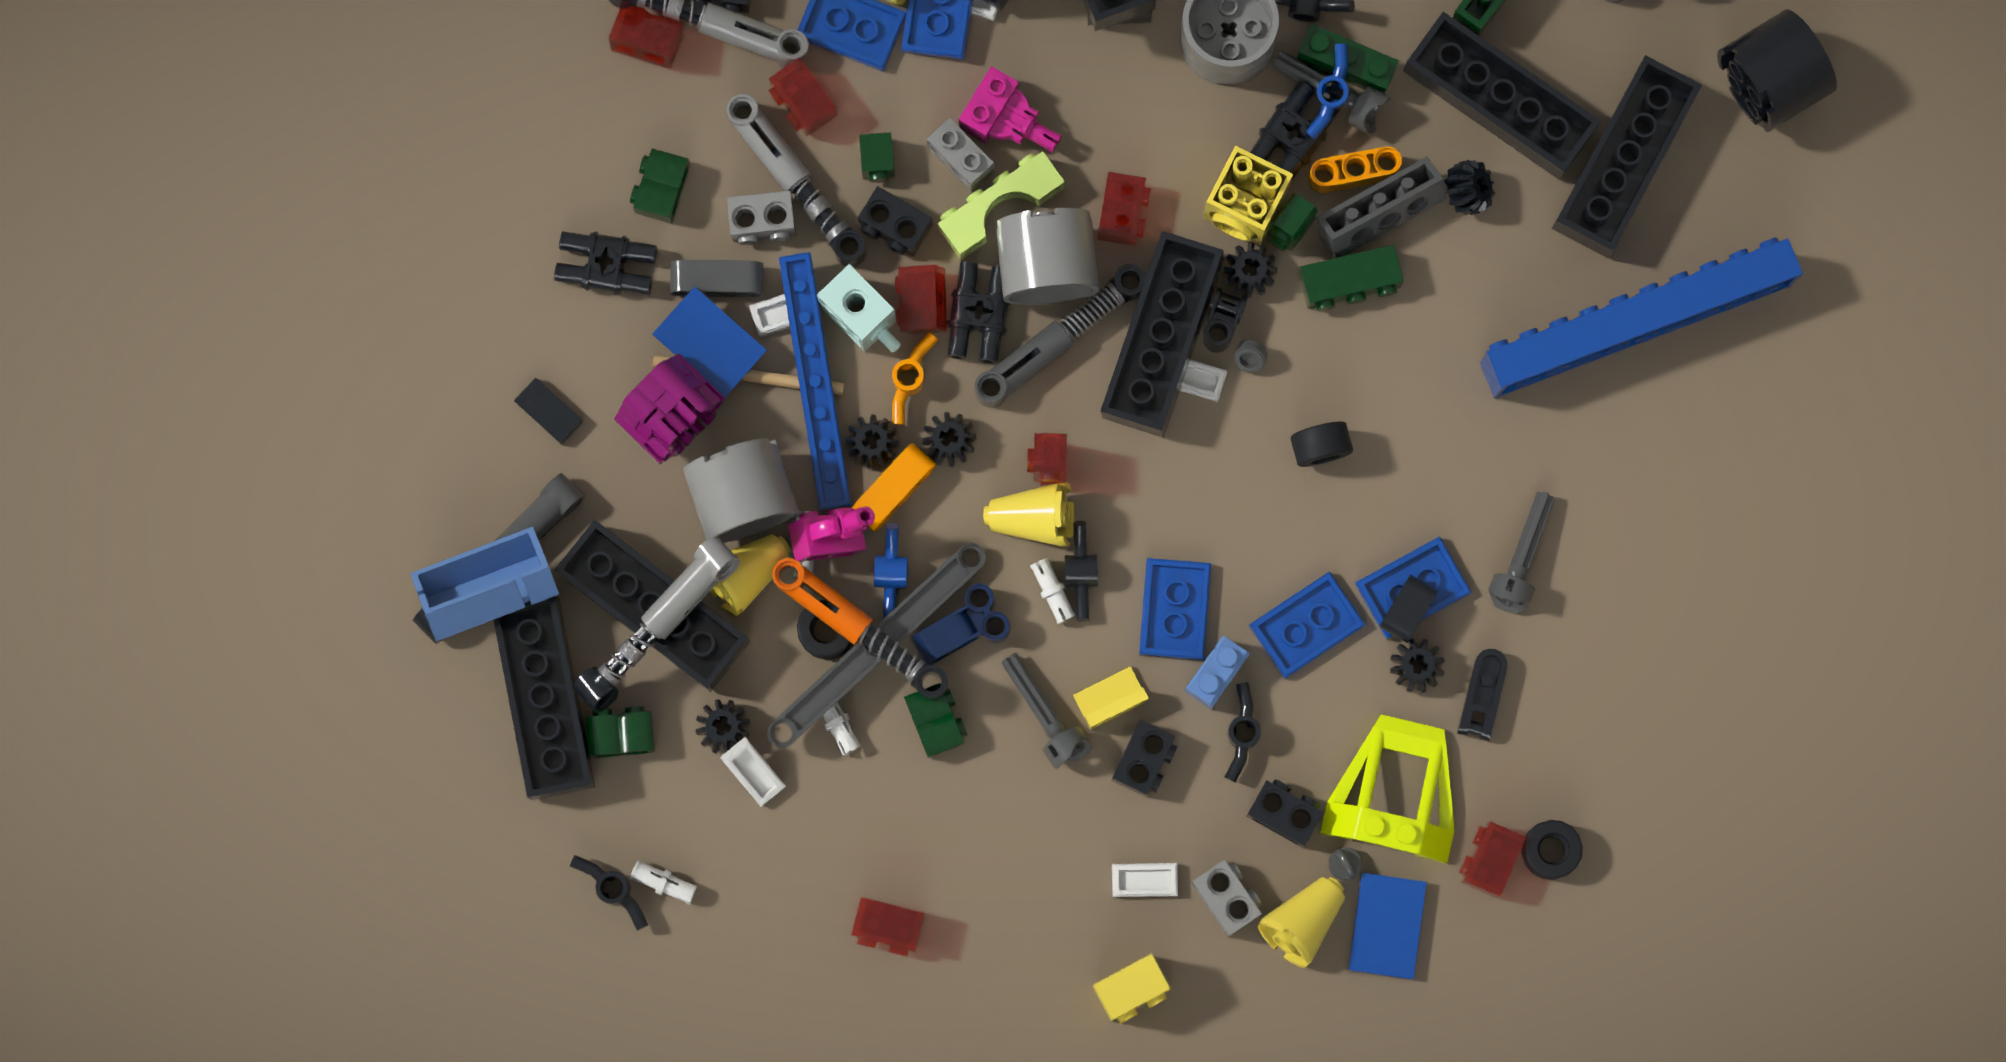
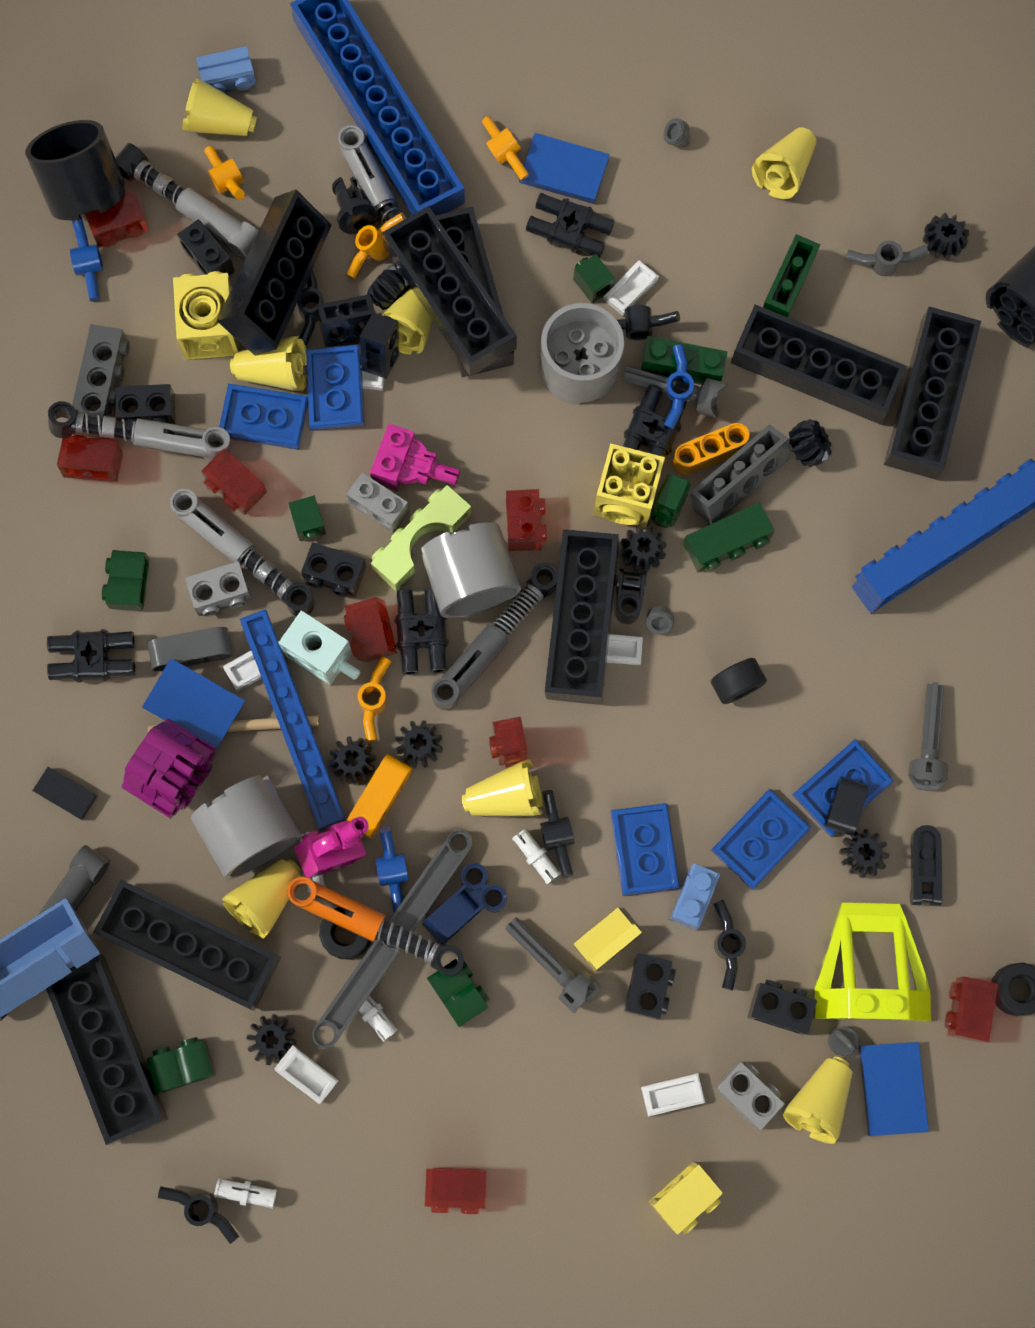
camera: 20 degrees left, 5 degrees down
piece [573,536,740,713] -> none

